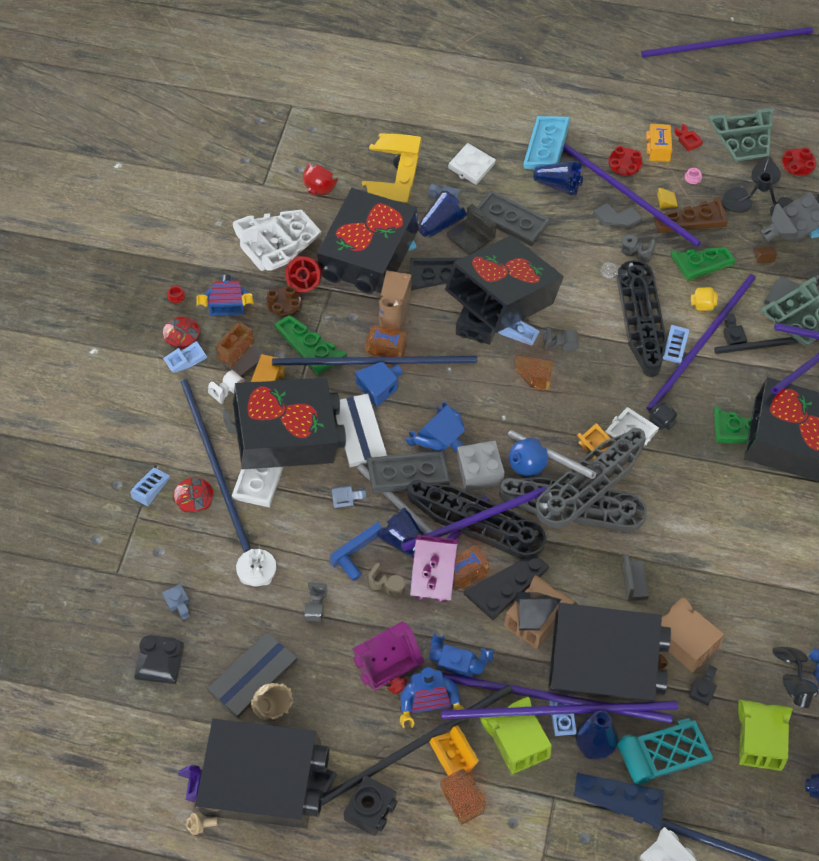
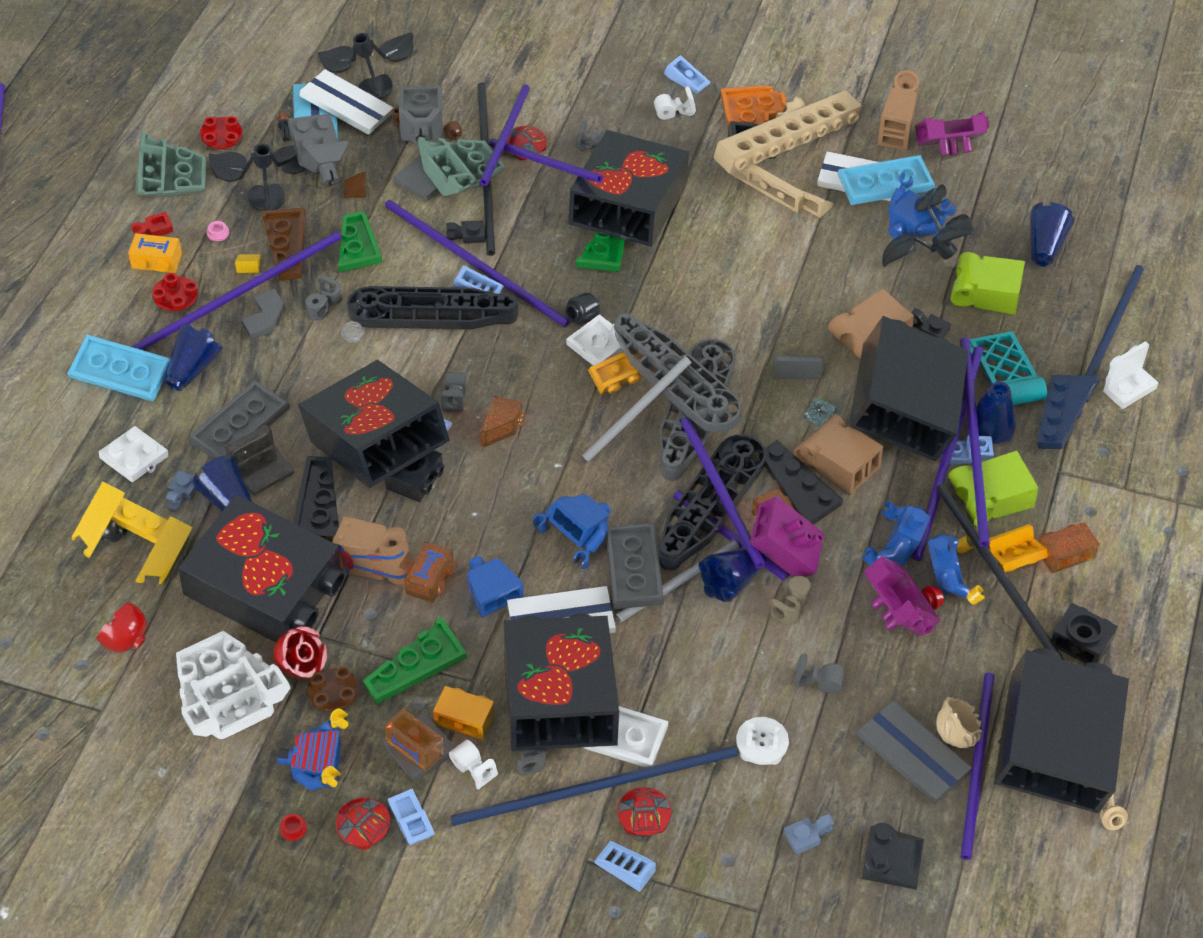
camera: 85 degrees left, 5 degrees down
dark purple bracket [178,765,202,802] -> none
dark blue piece [272,356,477,366] -> none
blue piece [329,522,383,581] -> none
sand blue plate [331,485,367,508] -> none
light grey brick [457,441,504,492] -> none
blue cylinder [509,438,548,477] -> none
black slope [516,592,562,631] -> none
yellow head [691,287,718,311] -> none
none -> clear light blue tile [804,397,837,426]
none -> dark purple piece [960,673,995,860]

